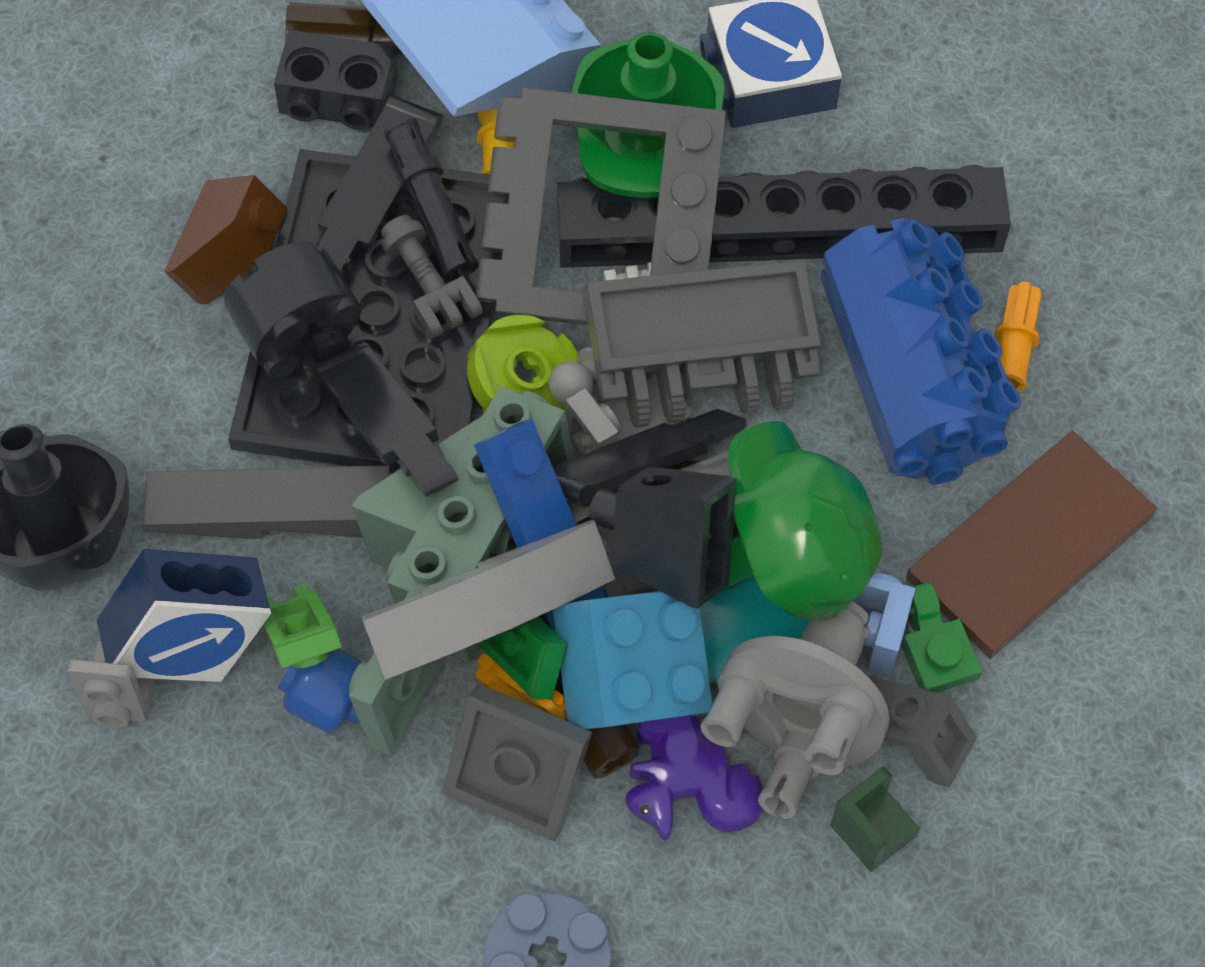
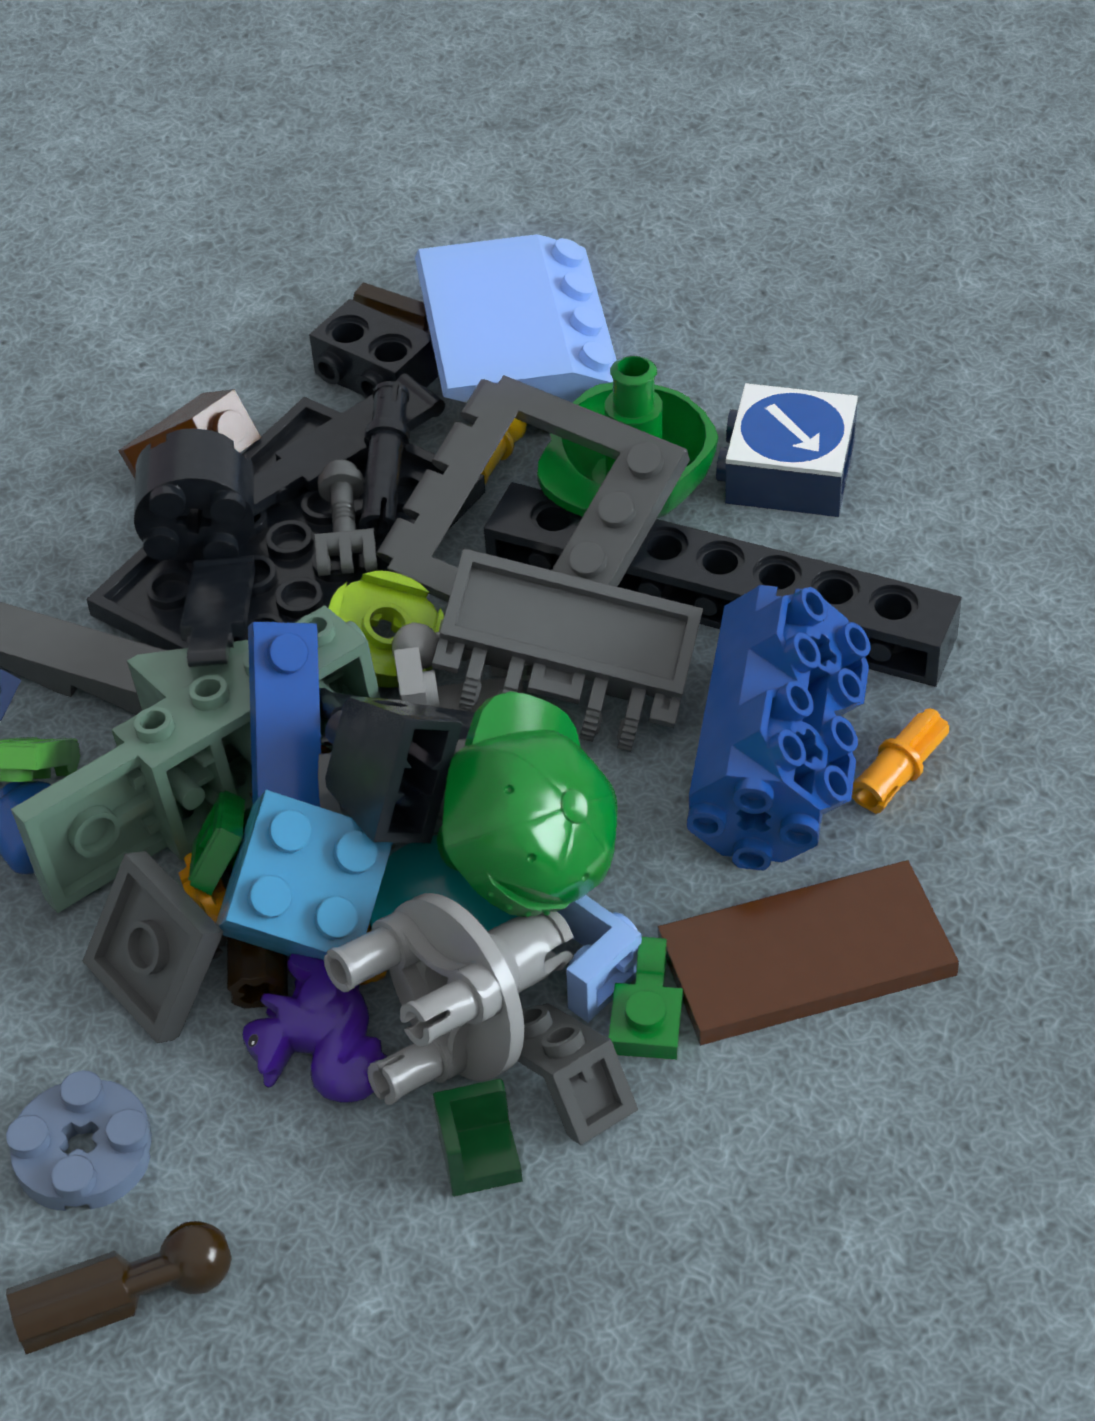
camera: 30 degrees right, 15 degrees down
light grey slope [361,520,615,680] -> none

